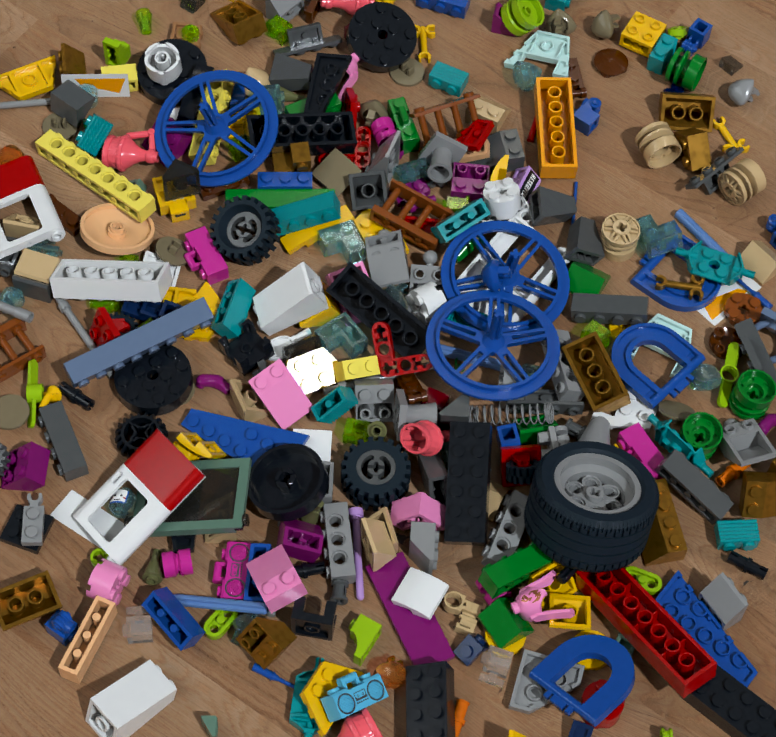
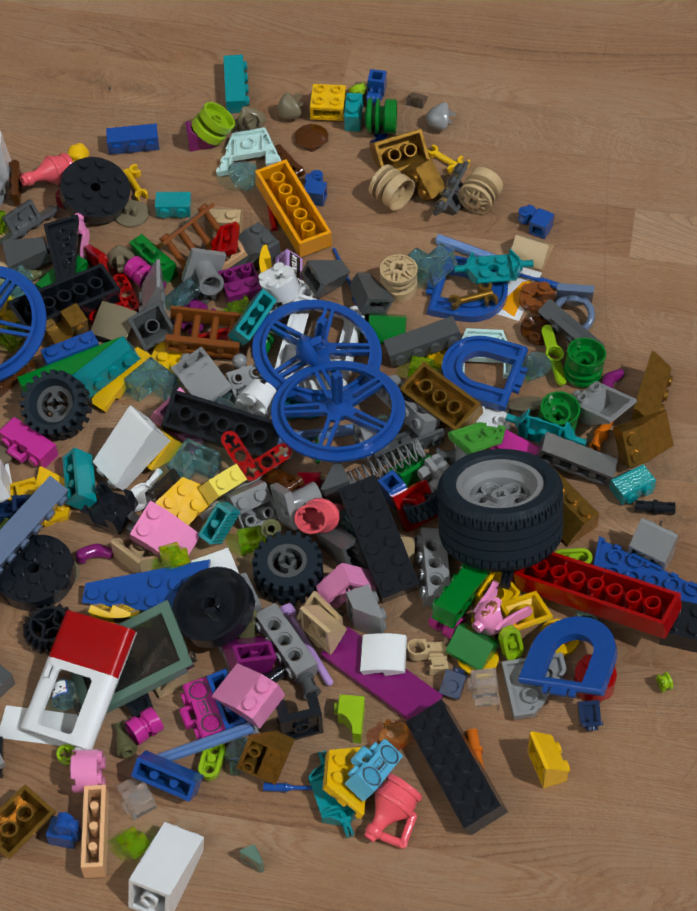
camera: 20 degrees left, 5 degrees down
none -> clear neon green brick [116,826,151,860]
none -> clear neon green brick [159,541,190,568]
none -> bright green tile [448,422,506,455]
none -> lime plate [499,625,524,660]

